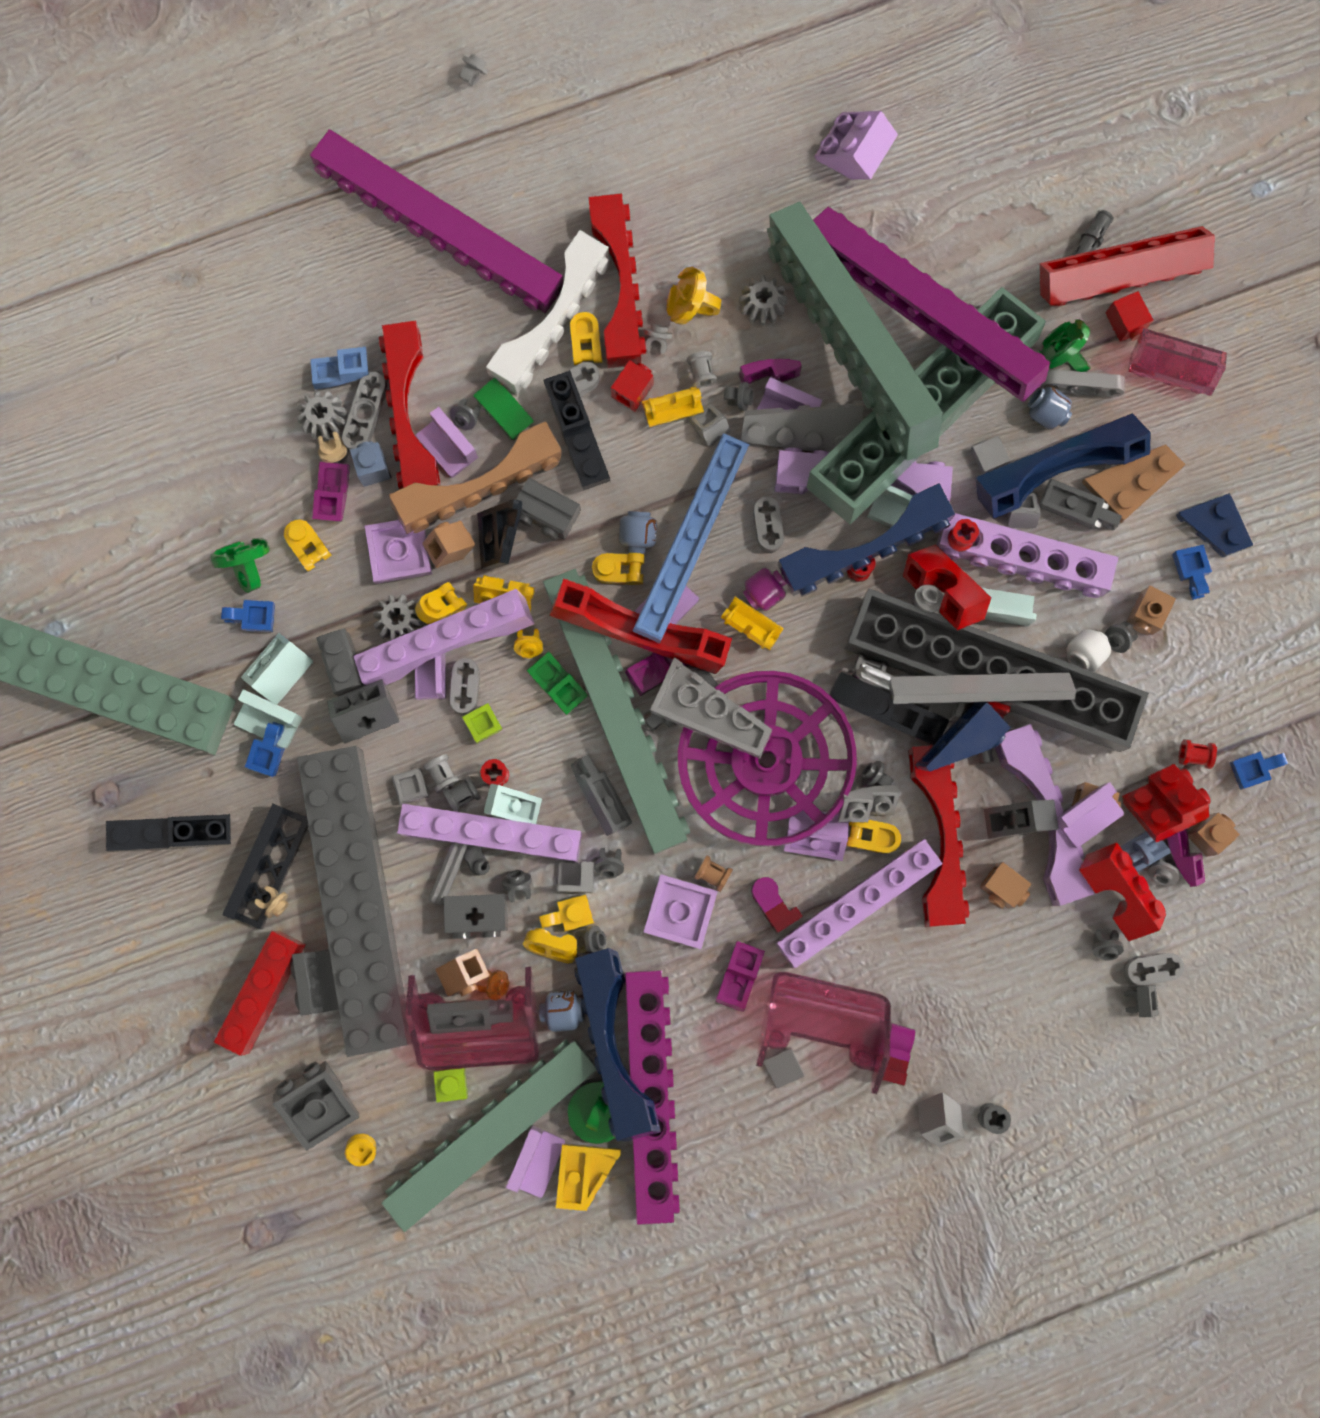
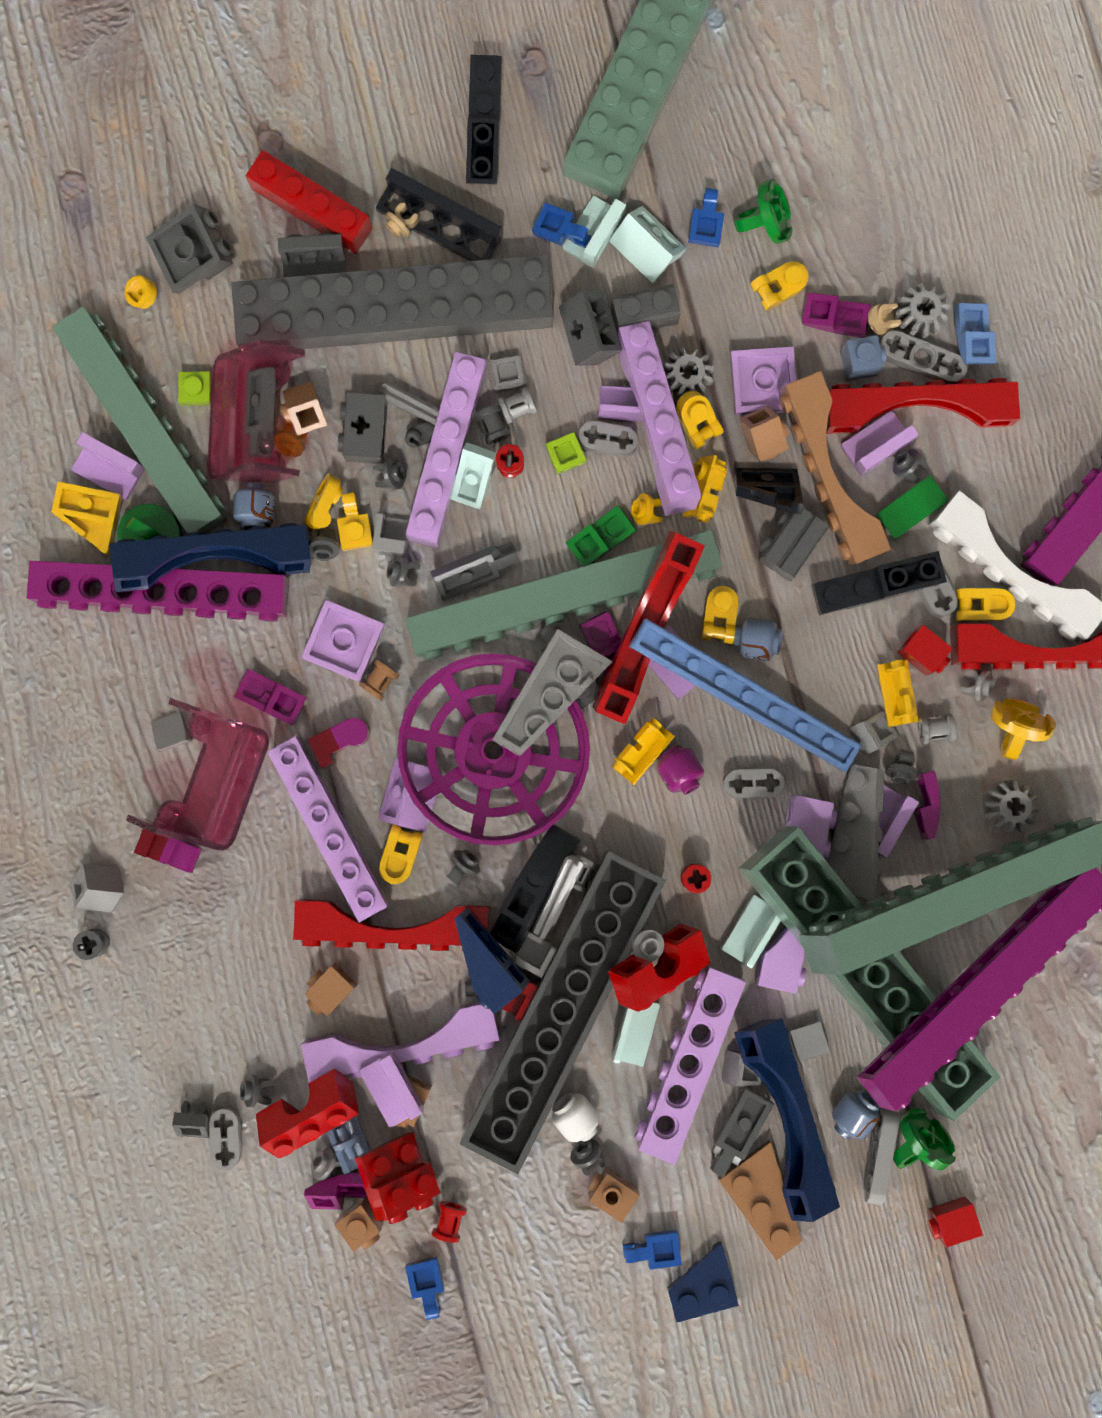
camera: 95 degrees right, 5 degrees up
dark blue arch [778,483,955,597] -> none
light grey slope [838,785,900,822] -> none
light grey tile [889,673,1076,704] -> none
red bush [947,519,979,552] -> none
dark grey brick [984,800,1059,839] -> none
brick [1039,226,1215,306] -> none
dark grey pin [1072,210,1114,256] -> none
clear pink brick [1128,328,1227,396] -> none

